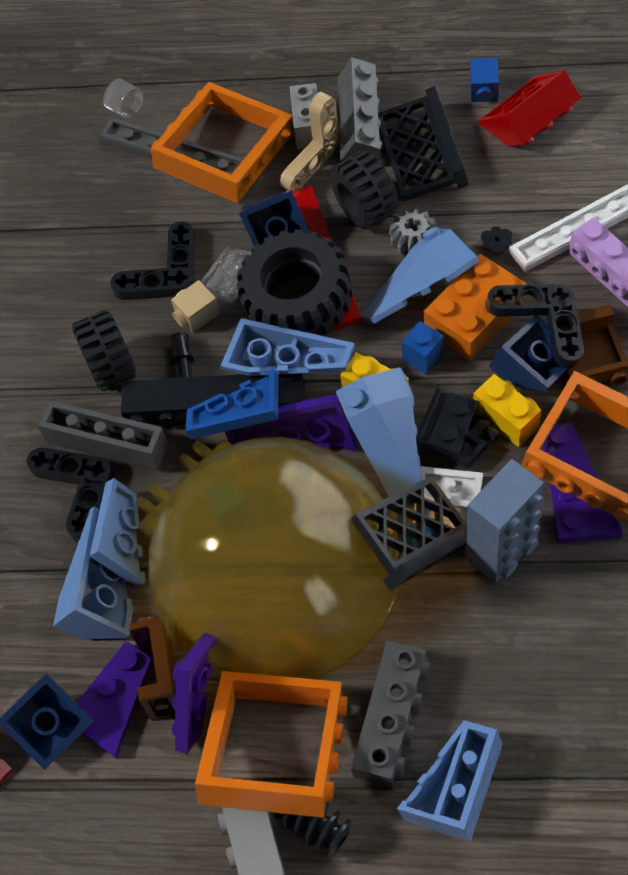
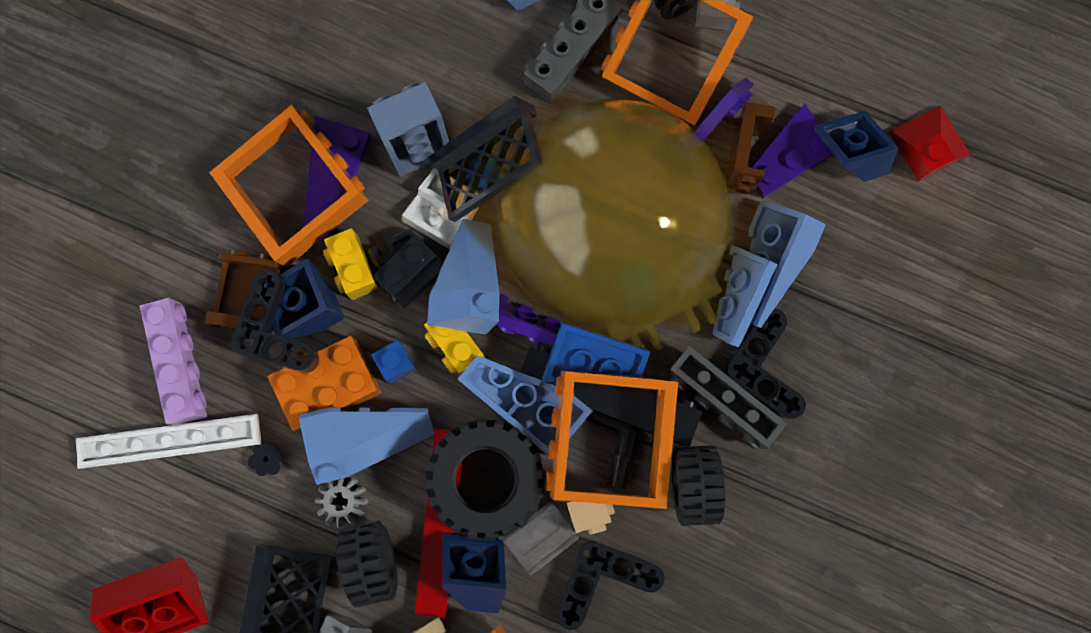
camera: 165 degrees left, 20 degrees up
none -> orange window [546,371,678,509]

